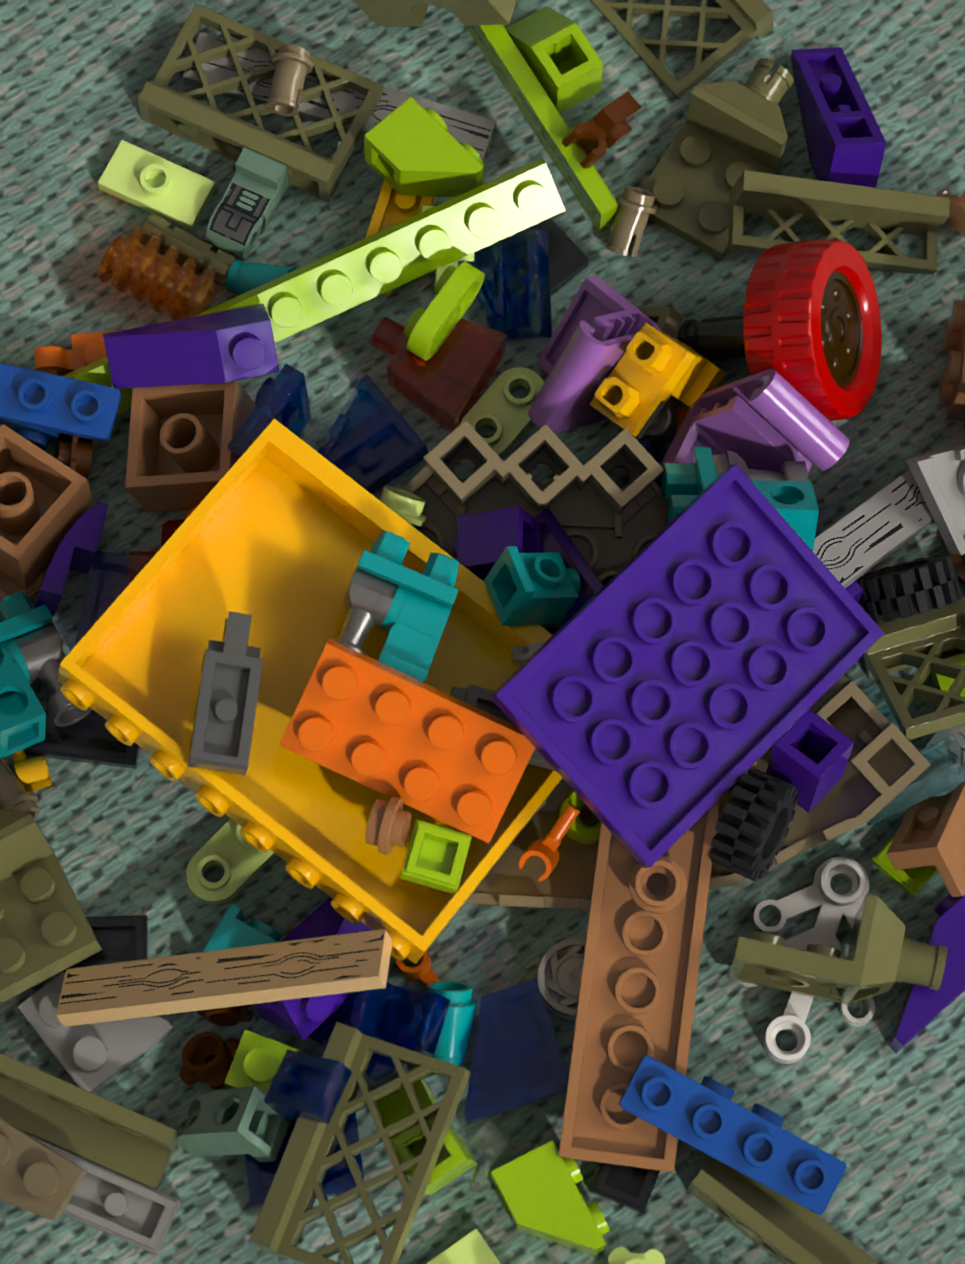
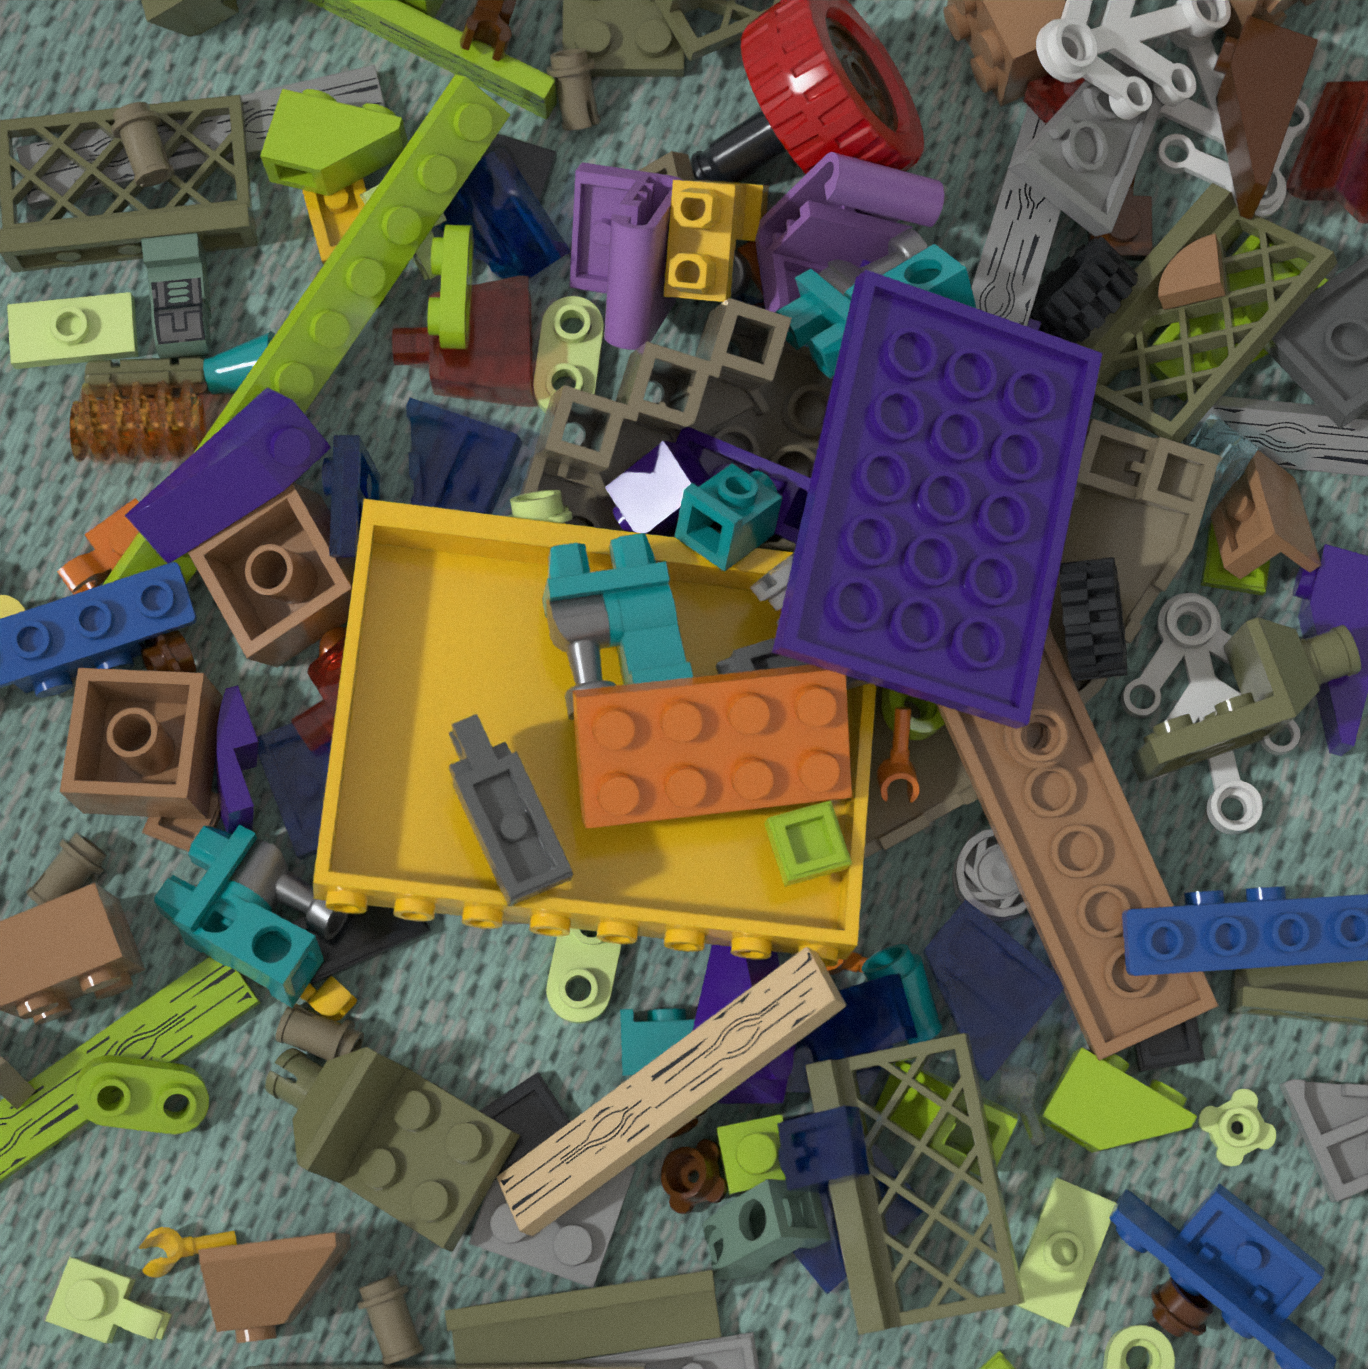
camera: 30 degrees left, 5 degrees up
medium nougat plate [365,796,411,855] -> none
dark purple brick [766,709,854,813] -> none

